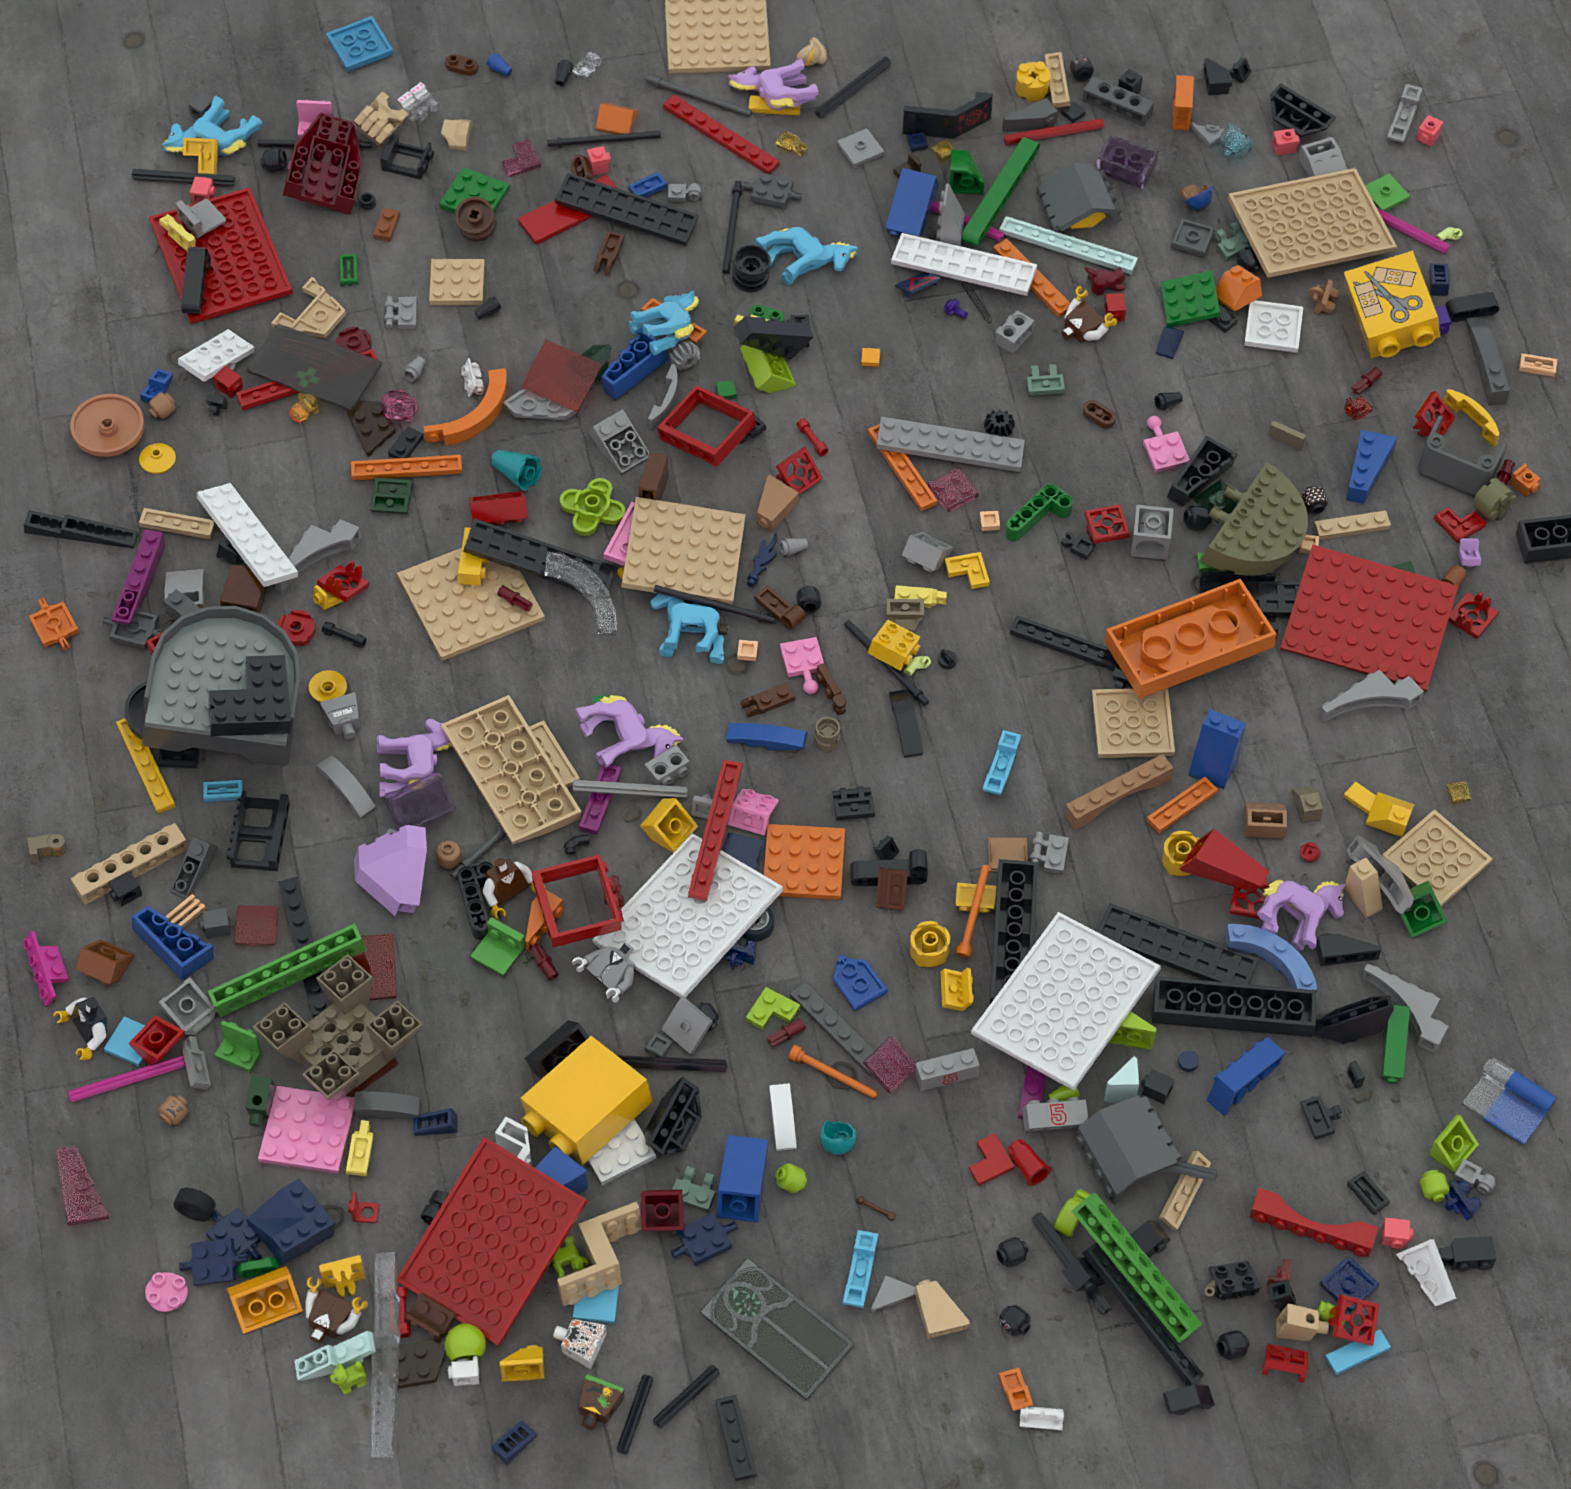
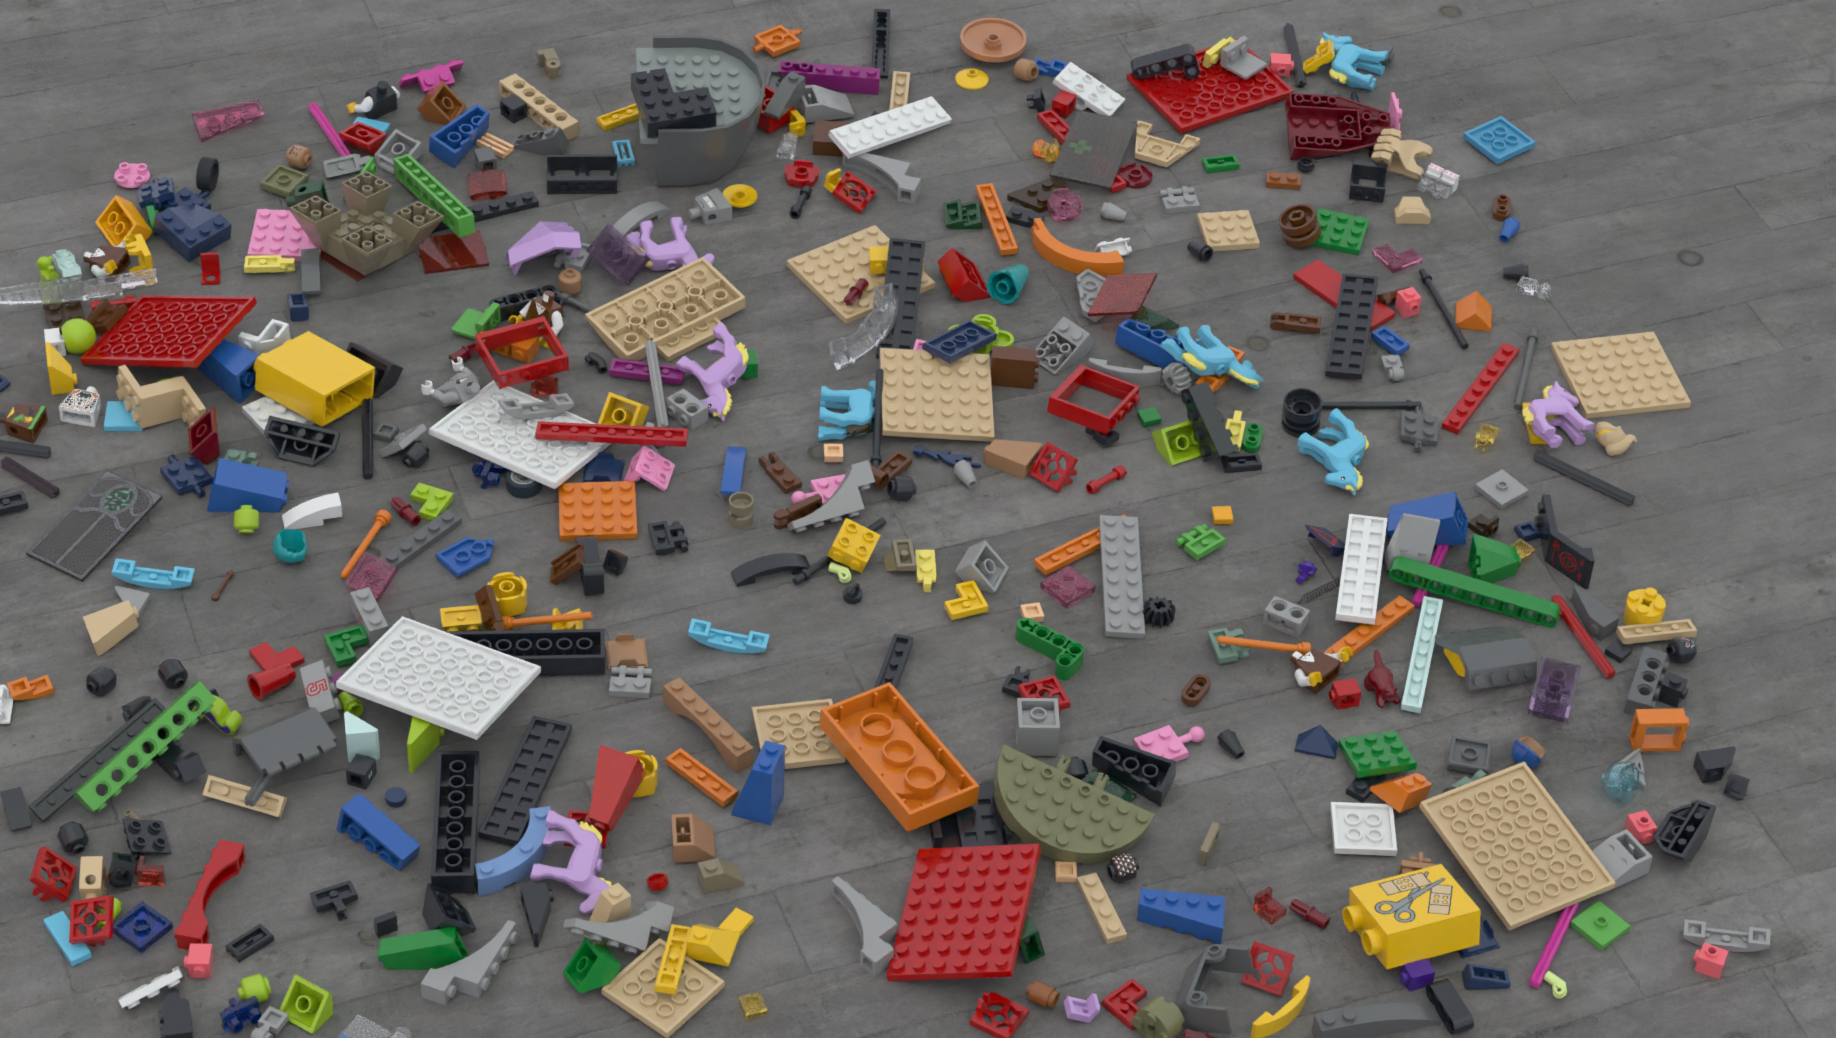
camera: 80 degrees right, 15 degrees down
none -> olive plate [260,164,309,197]
none -> green plate [324,624,369,667]
none -> reddish brown hinge [475,585,505,631]
none -> light grey slope [498,393,574,419]
none -> yellow plate [654,924,692,995]
none -> light grey arch [787,460,875,533]
none -> dark blue tile [922,320,997,364]
none -> bright green plate [1175,524,1226,560]
none -> orange piece [1217,636,1311,655]

